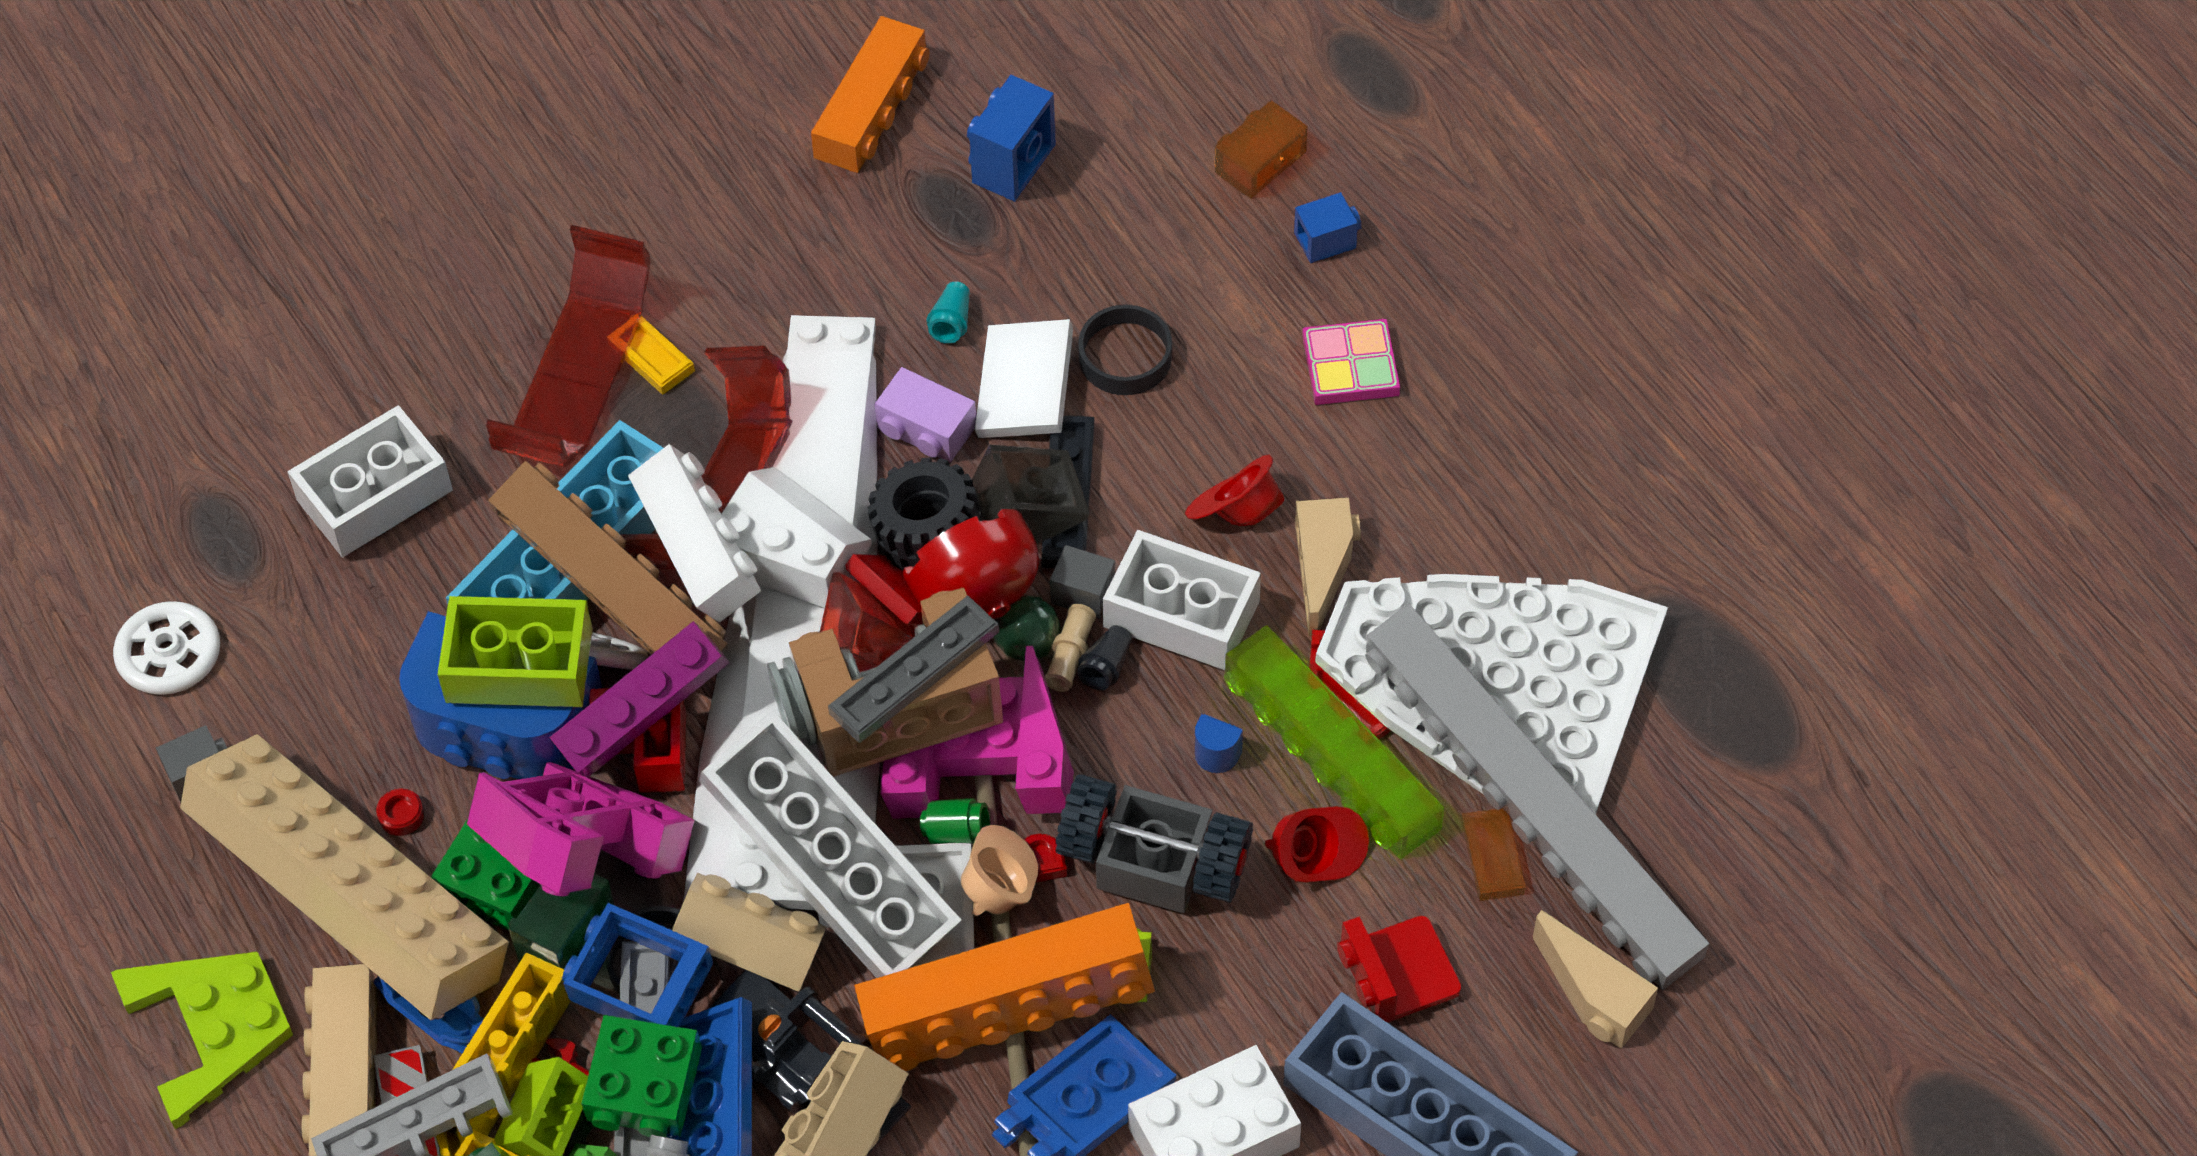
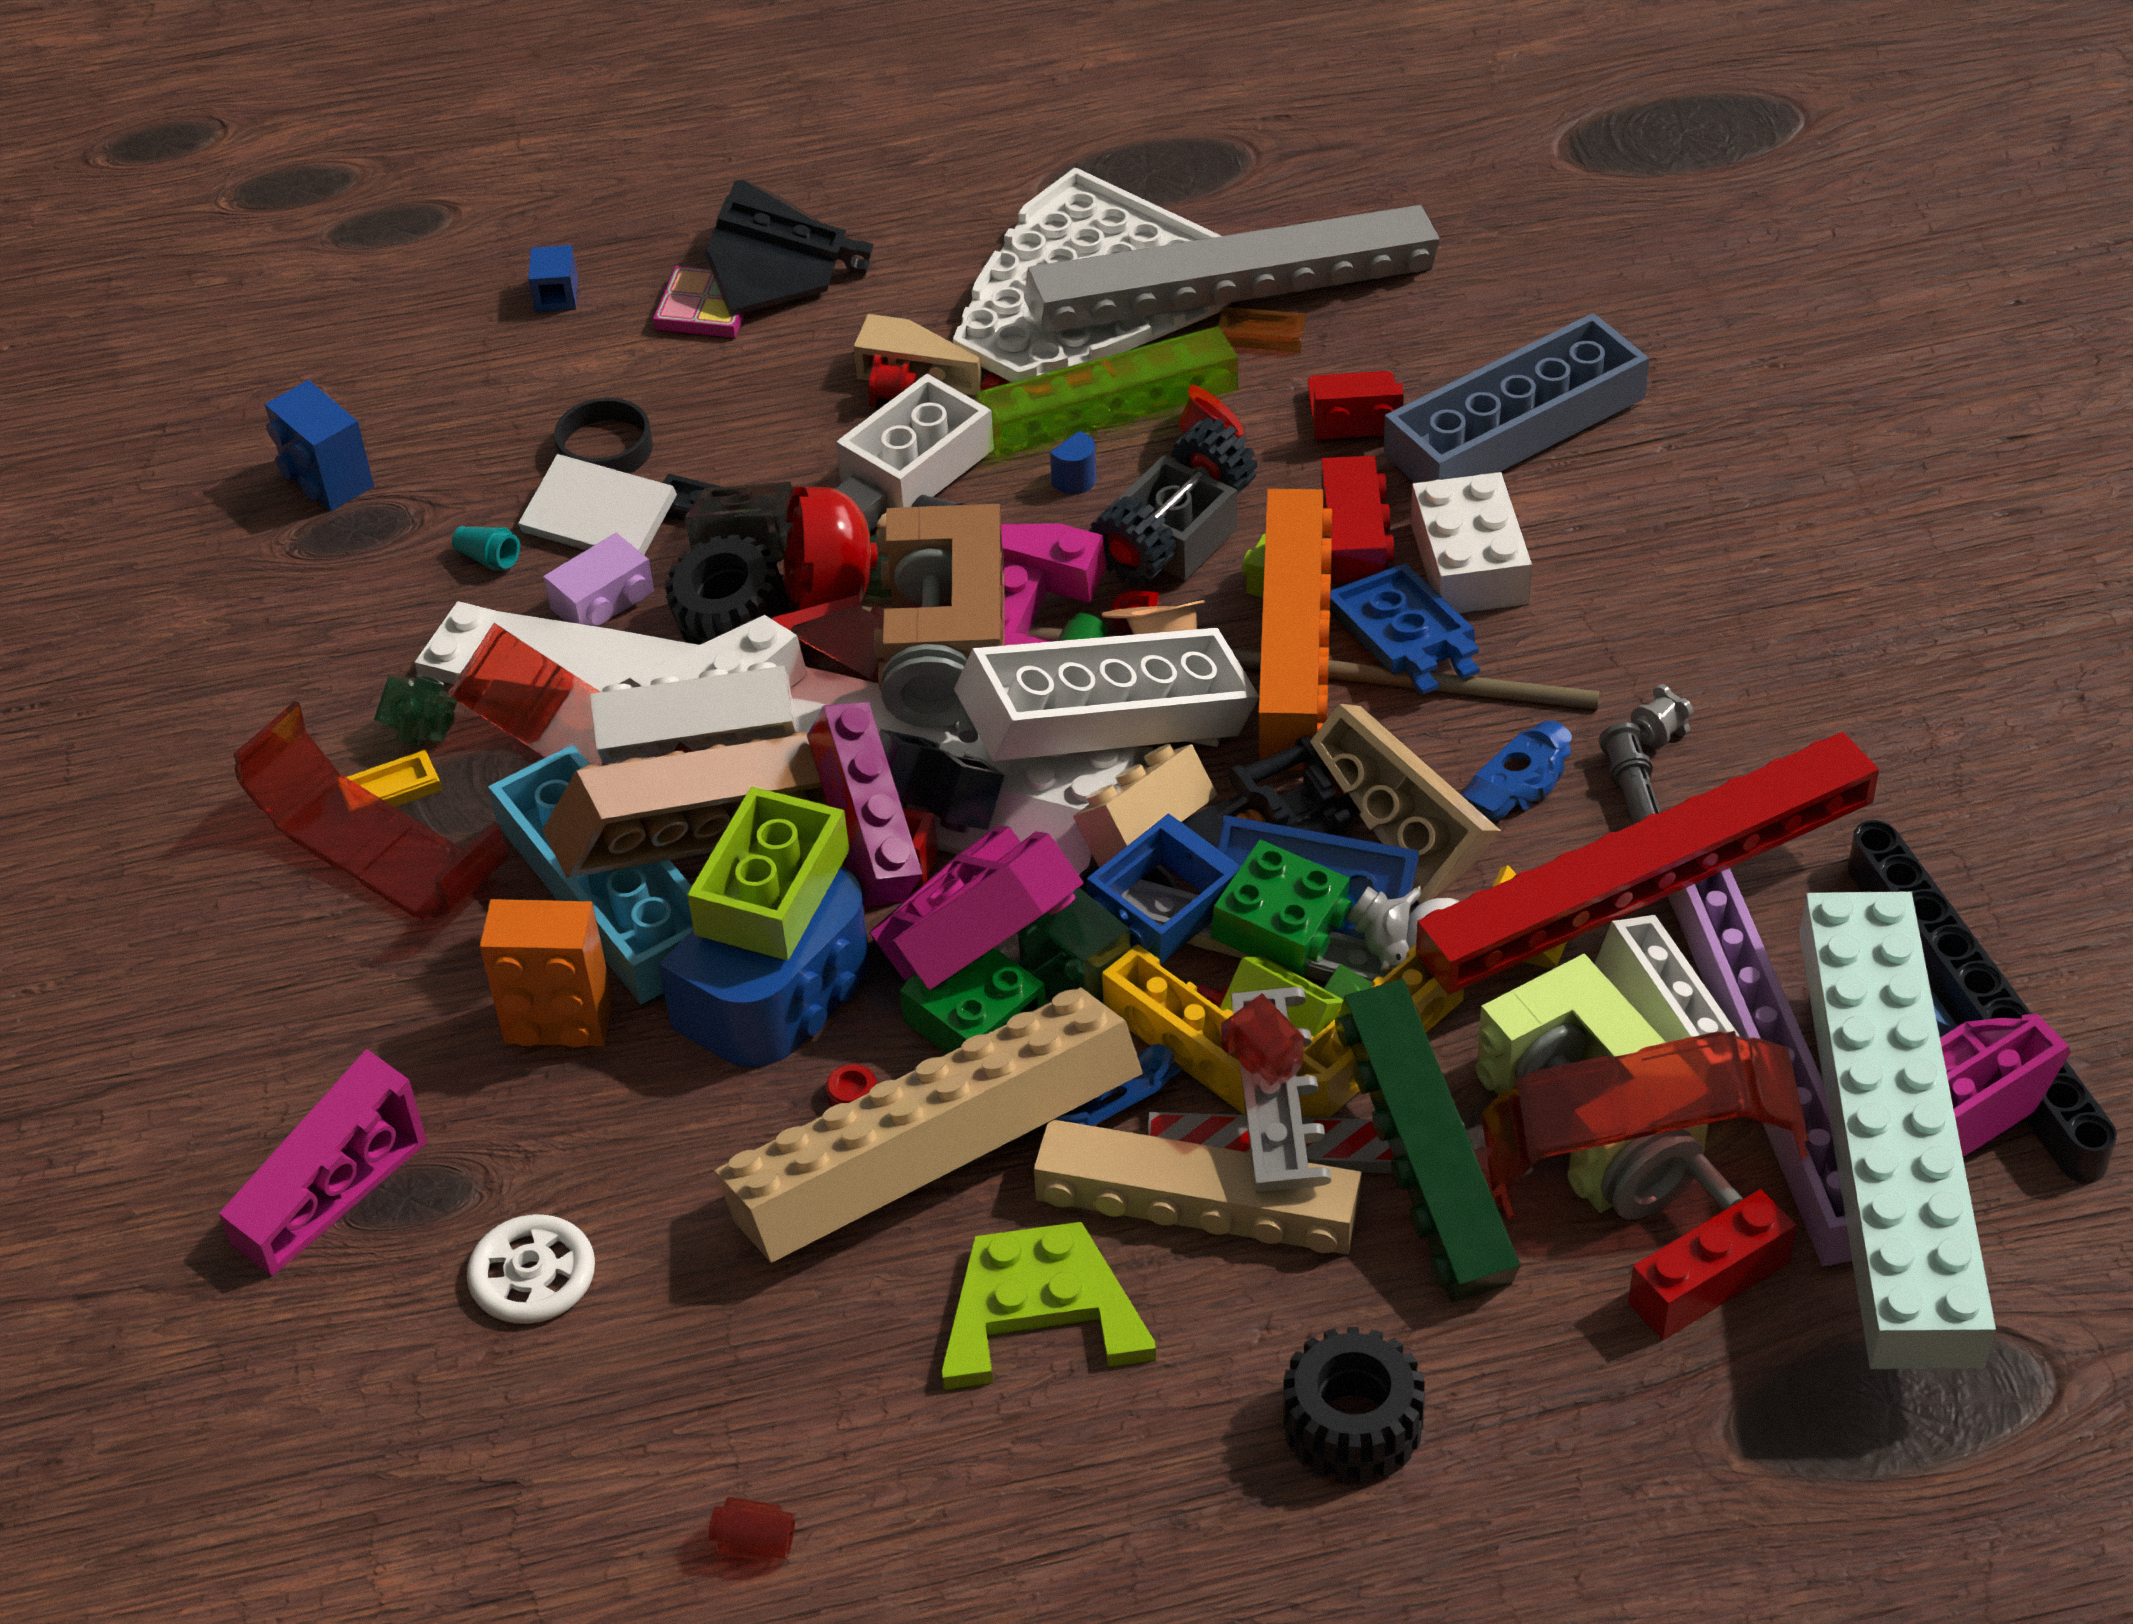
camera: 70 degrees left, 10 degrees down
dark grey brick [156,725,227,803] -> none
white brick [287,405,453,558] -> none
orange brick [811,16,930,173] -> none
dark grey tile [828,595,999,743] -> none
red piece [1185,454,1285,526] -> none
clear orange brick [1215,100,1308,199] -> none
tan slope [1533,910,1658,1049] -> none
none -> dark pink wedge [218,1049,428,1277]
none -> clear green brick [374,675,459,746]
none -> orange brick [480,899,613,1047]
none -> black panel [705,179,874,317]
none -> red brick [868,355,917,406]
none -> black brick [879,729,1005,833]
none -> clear red brick [1221,993,1304,1086]
none -> red brick [1321,455,1394,583]

